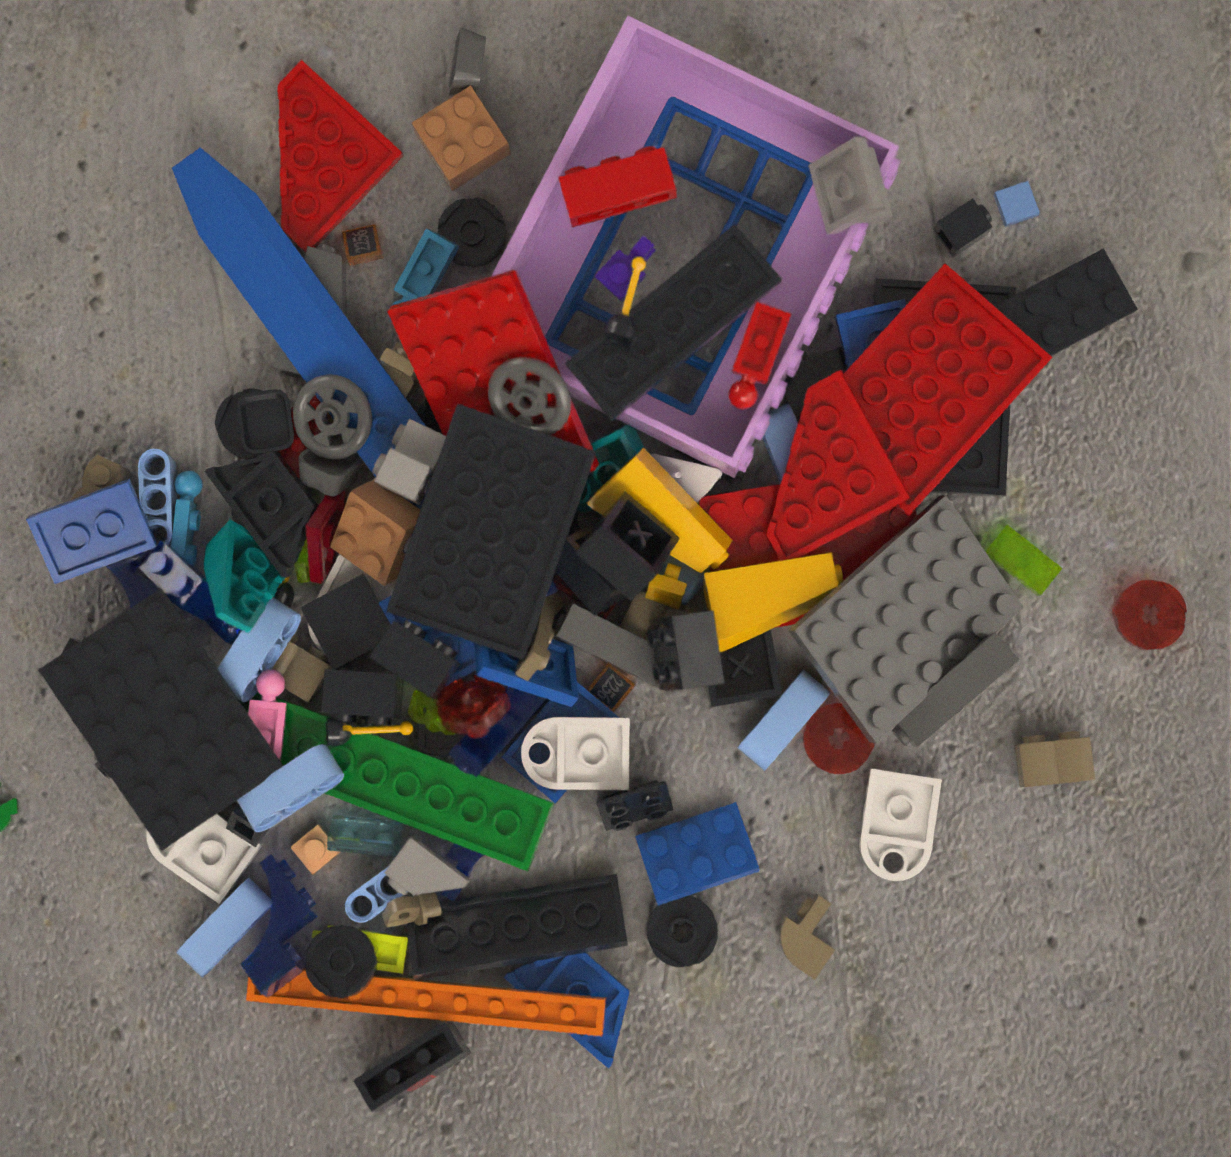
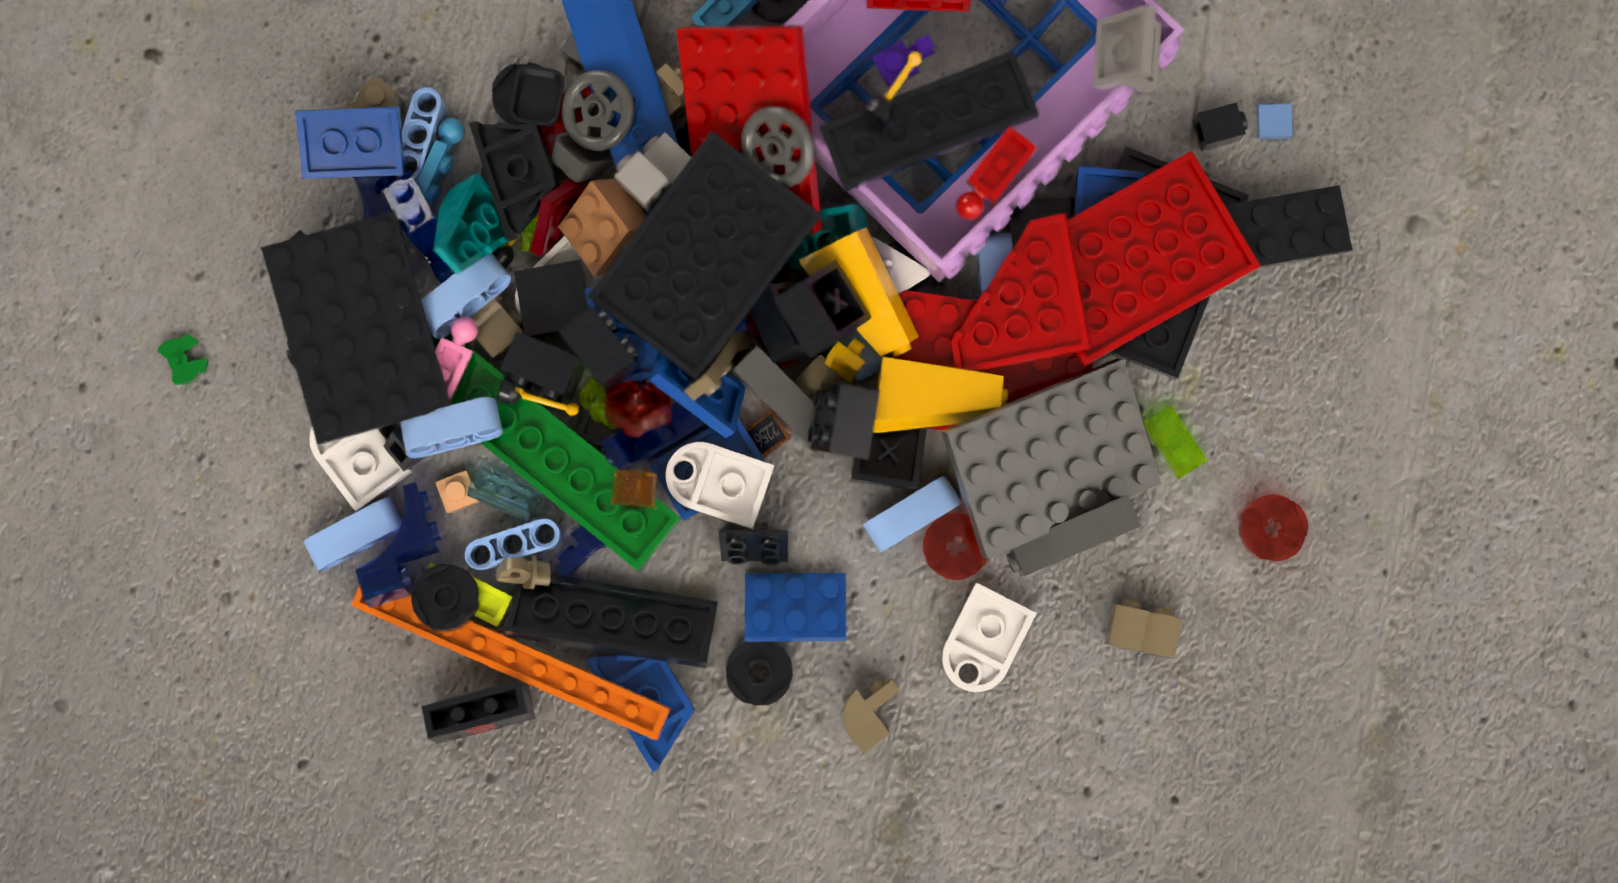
camera: 15 degrees right, 0 degrees up
light grey slope [384,836,471,895] -> none
none -> clear orange slope [612,470,657,507]

